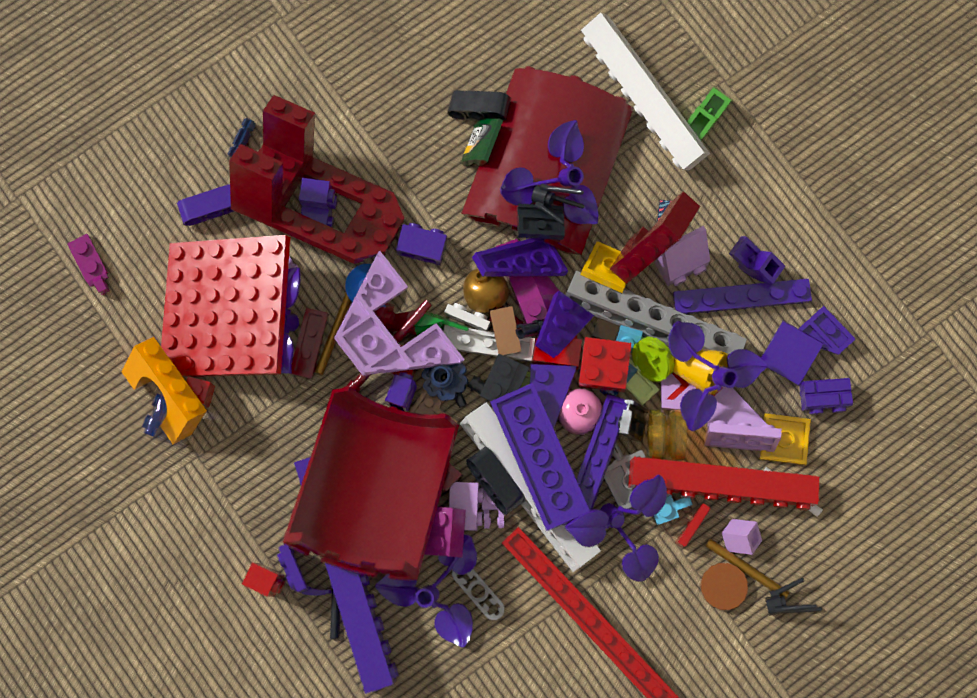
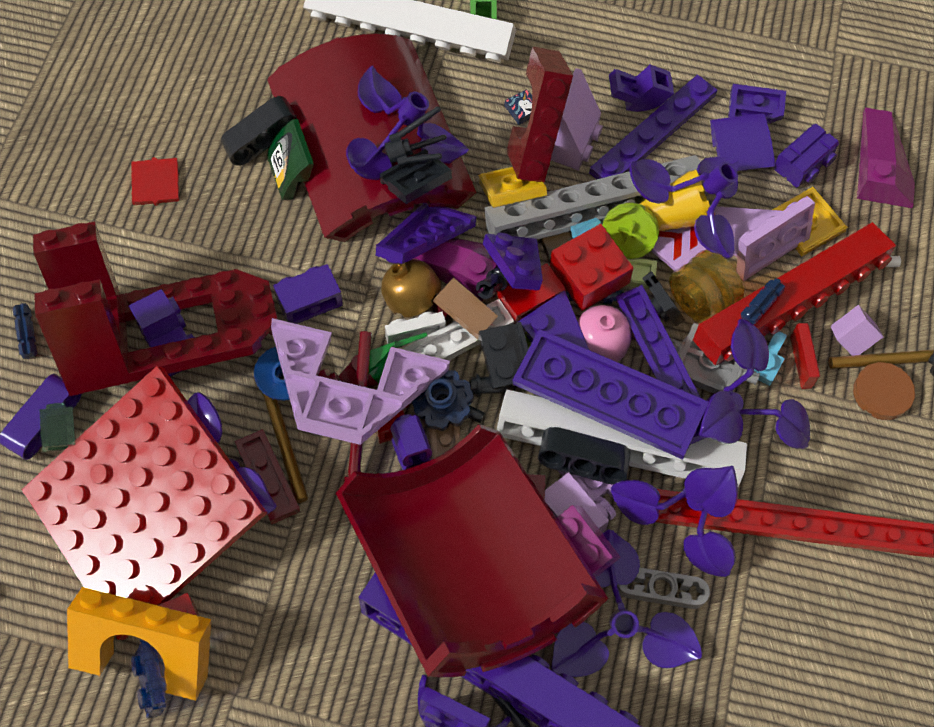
camera: 45 degrees left, 15 degrees down
none -> clear green brick [39,403,75,452]
none -> red piece [131,157,180,206]
none -> dark purple plant [611,466,738,577]
none -> dark blue axle [741,278,785,324]
none -> magenta wedge [857,107,915,208]

